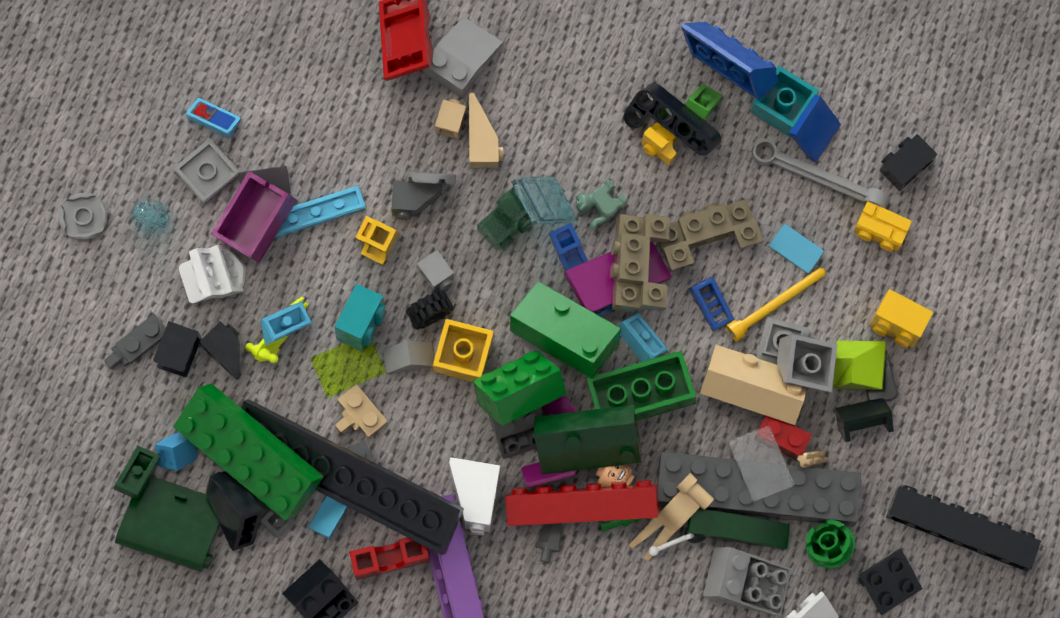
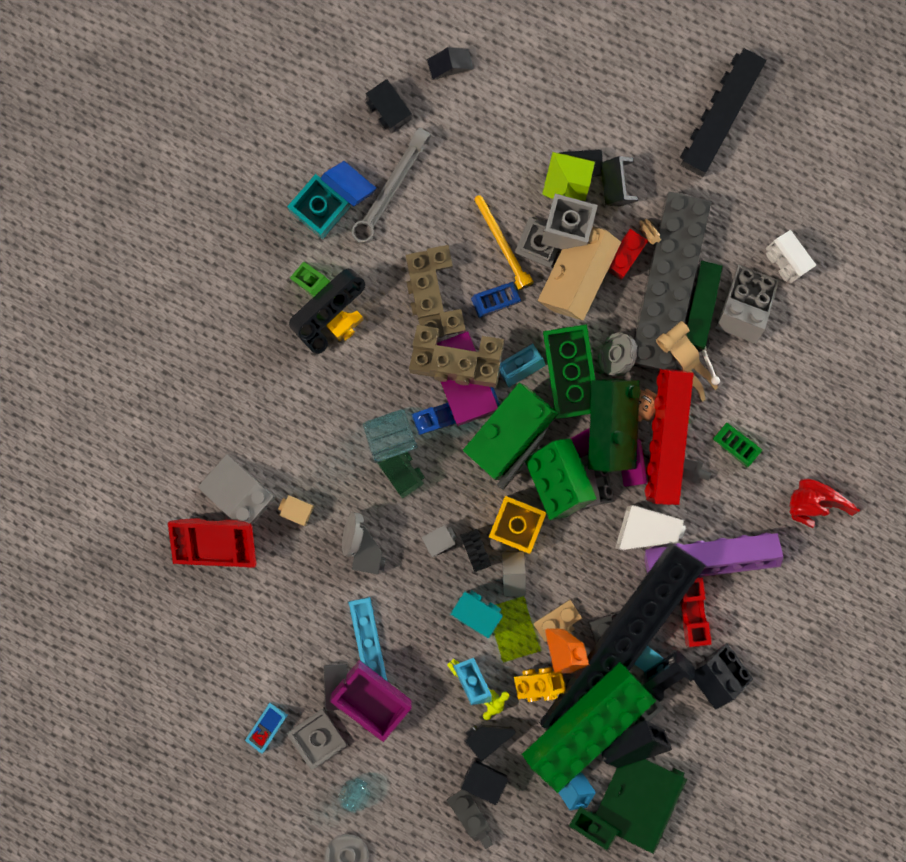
camera: 80 degrees left, 10 degrees up
white piece [179,245,246,303] -> none
yellow brick [355,216,400,265] -> none
tan slope [469,93,503,168] -> none
sand green animal [576,179,628,230] -> none
blue slope [681,22,779,100] -> none
clear piece [728,426,795,502] -> none
medium azure slope [769,224,824,274] -> none
green cone [806,520,855,569] -> none
yellow brick [853,201,912,252] -> none
black hinge [858,548,922,616] -> none
yellow brick [869,289,933,348] -> none
none -> black slope [427,47,474,80]
none -> dark grey bar [497,428,548,490]
none -> yellow brick [514,667,565,702]
none -> orange slope [545,628,589,673]
none -> light grey tile [599,332,637,377]
none -> black panel [642,650,695,702]
none -> green slope [713,422,762,467]

